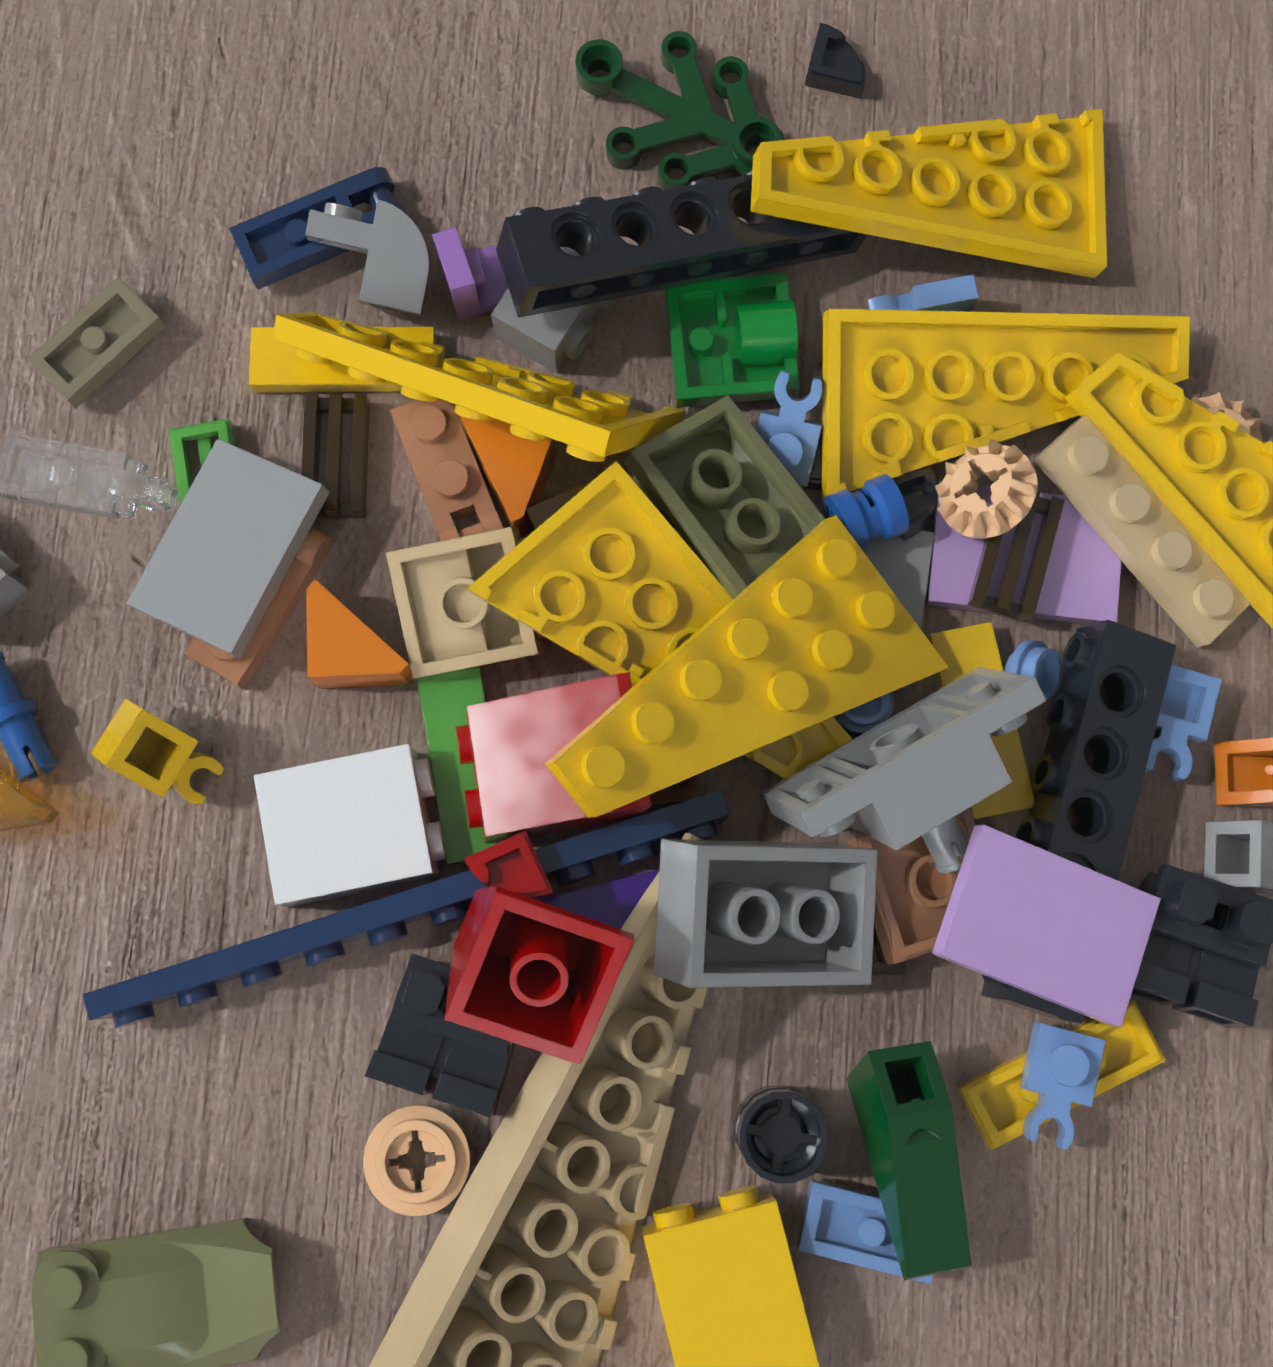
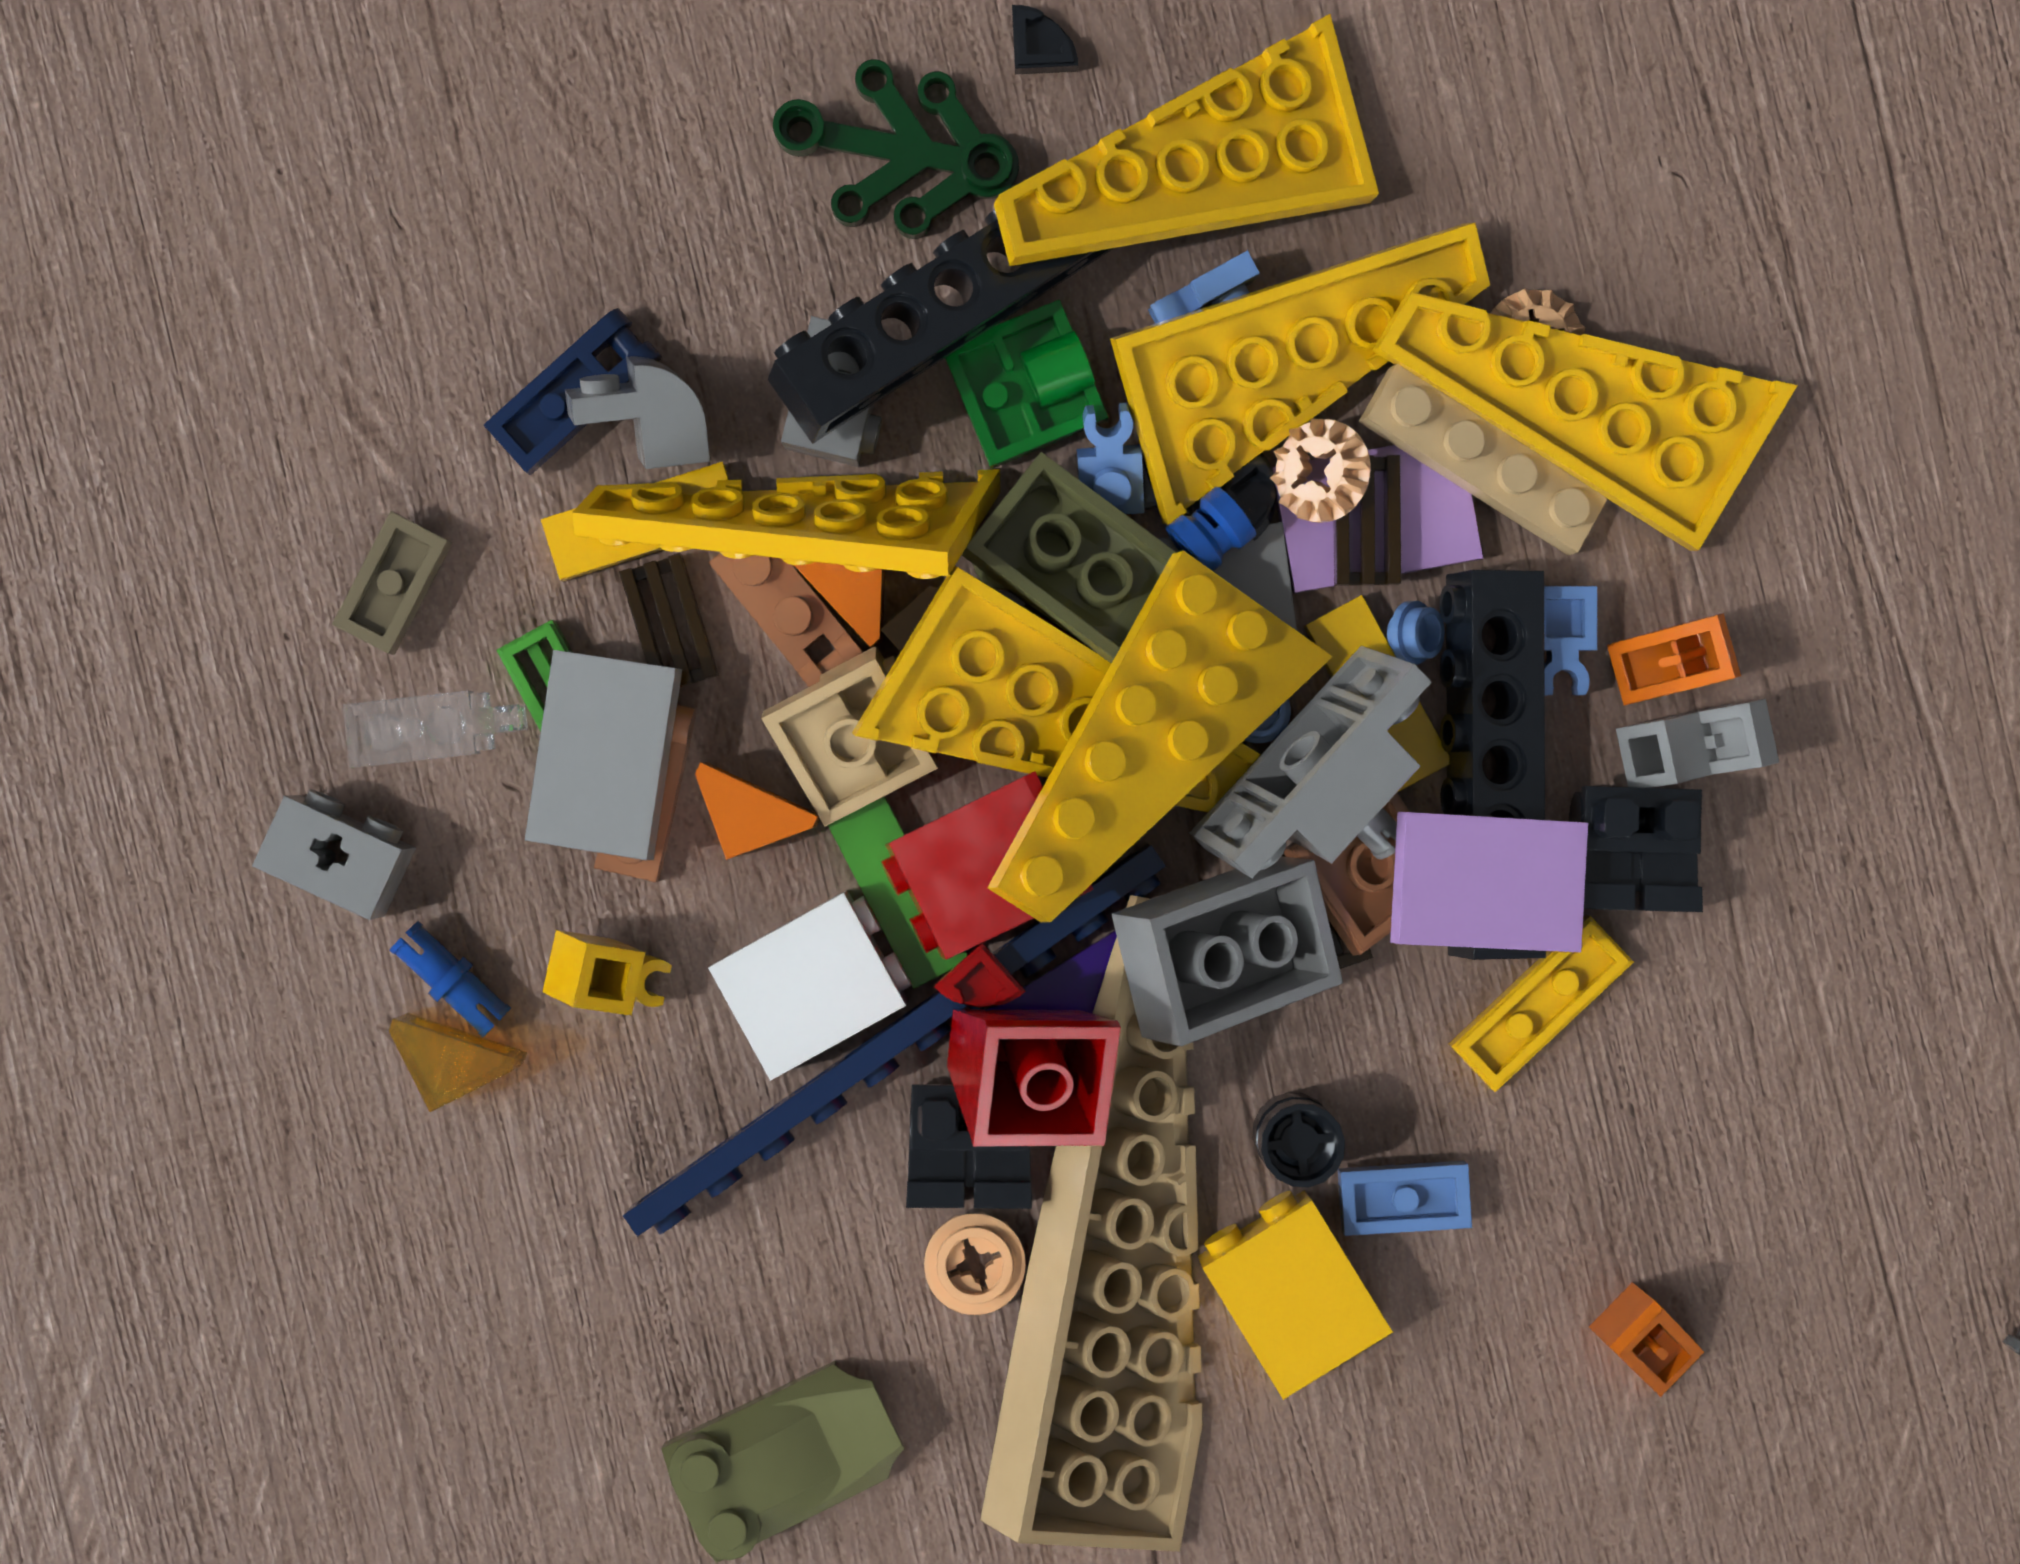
camera: 15 degrees left, 10 degrees up
medium lavender bracket [432,227,508,320] -> none
dark green slope [846,1041,971,1281] -> none
medium blue plate [1020,1022,1106,1150] -> none

